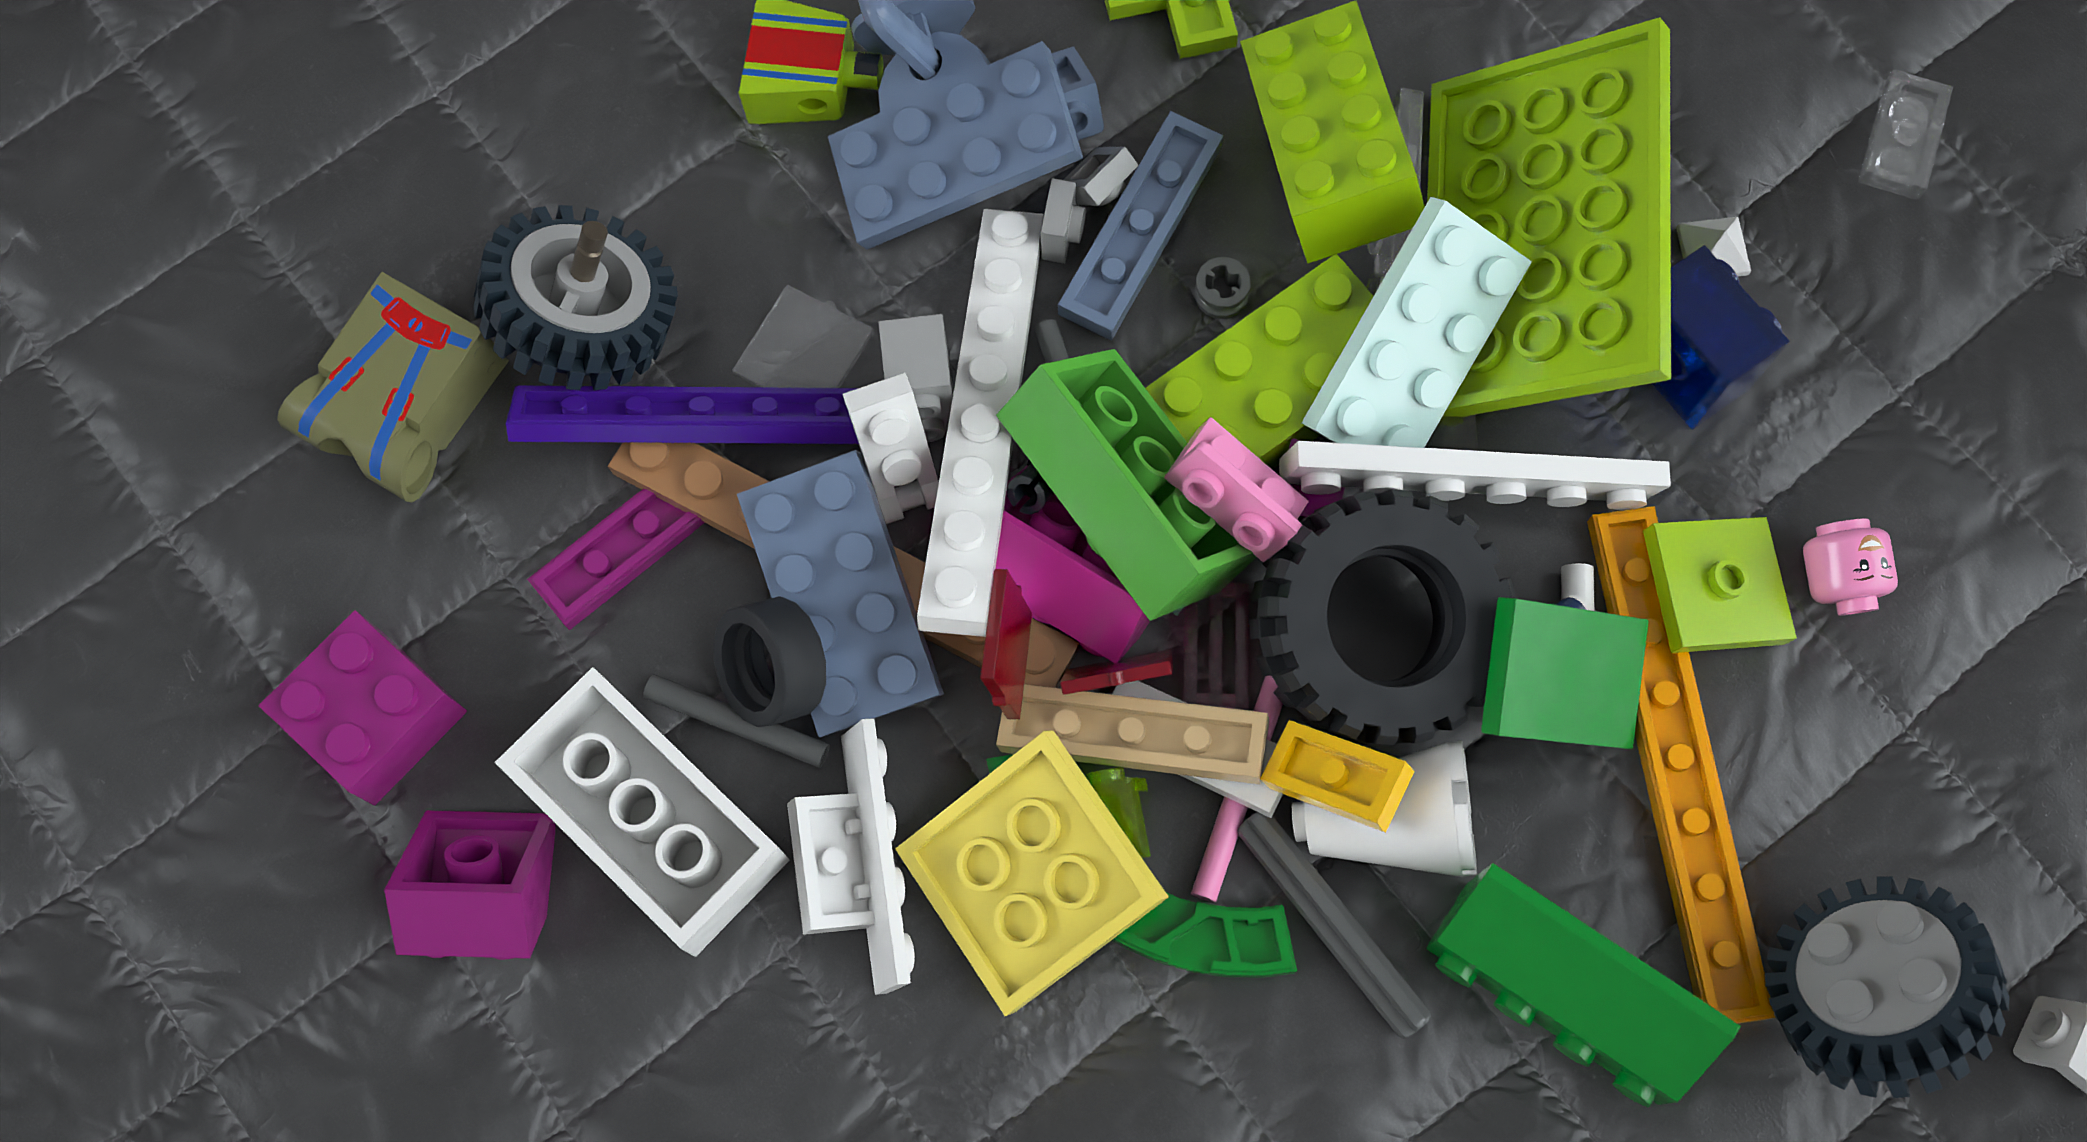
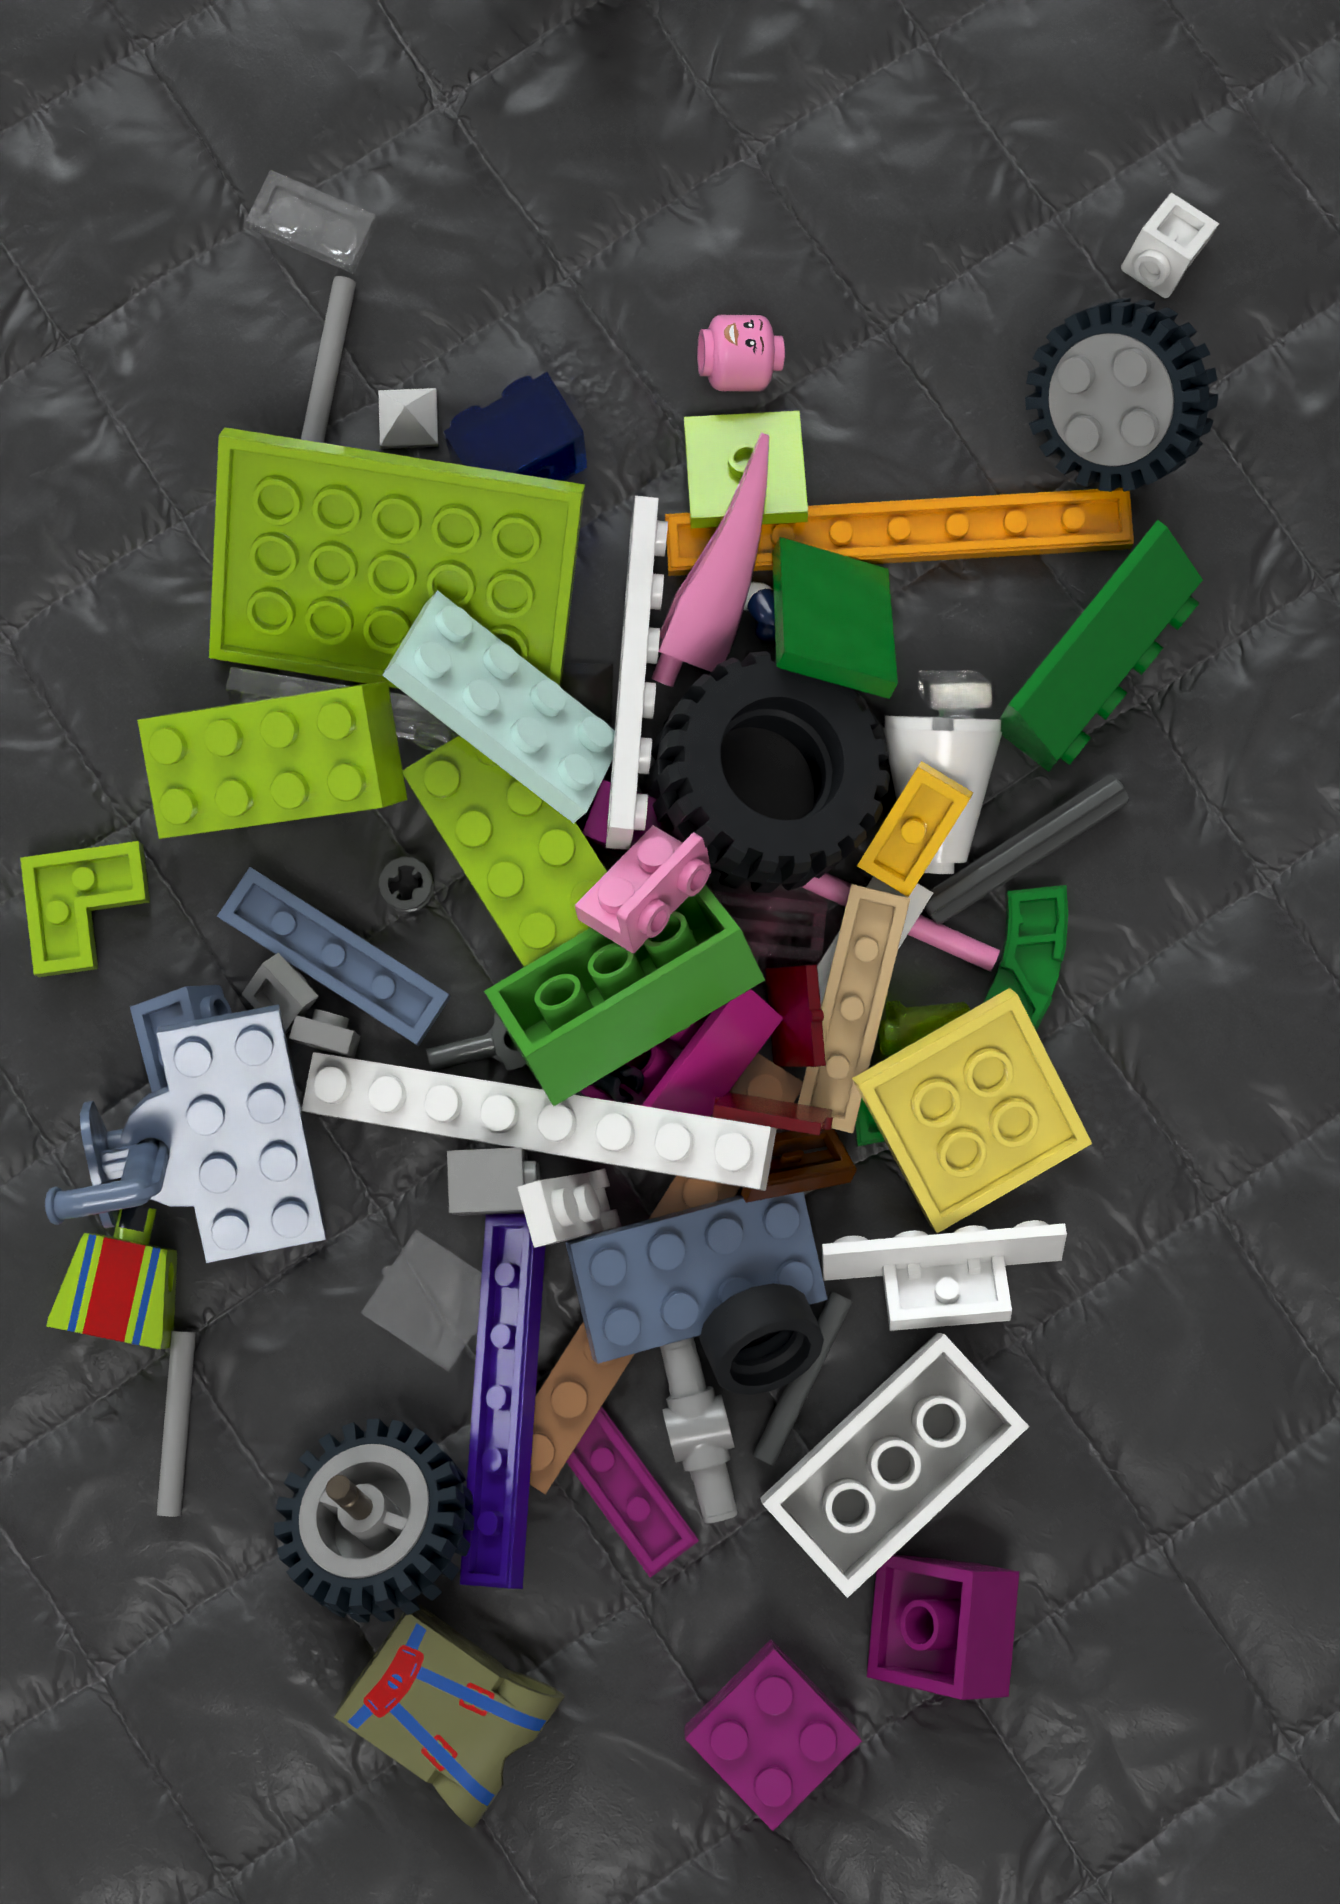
camera: 90 degrees left, 10 degrees up
none -> light grey bar [157,1331,196,1517]
none -> light grey bar [301,276,356,443]
none -> bright pink piece [651,433,769,687]
none -> light grey pin [660,1337,738,1524]
none -> reddish brown tile [741,1128,857,1203]
none -> clear plate [919,671,991,719]

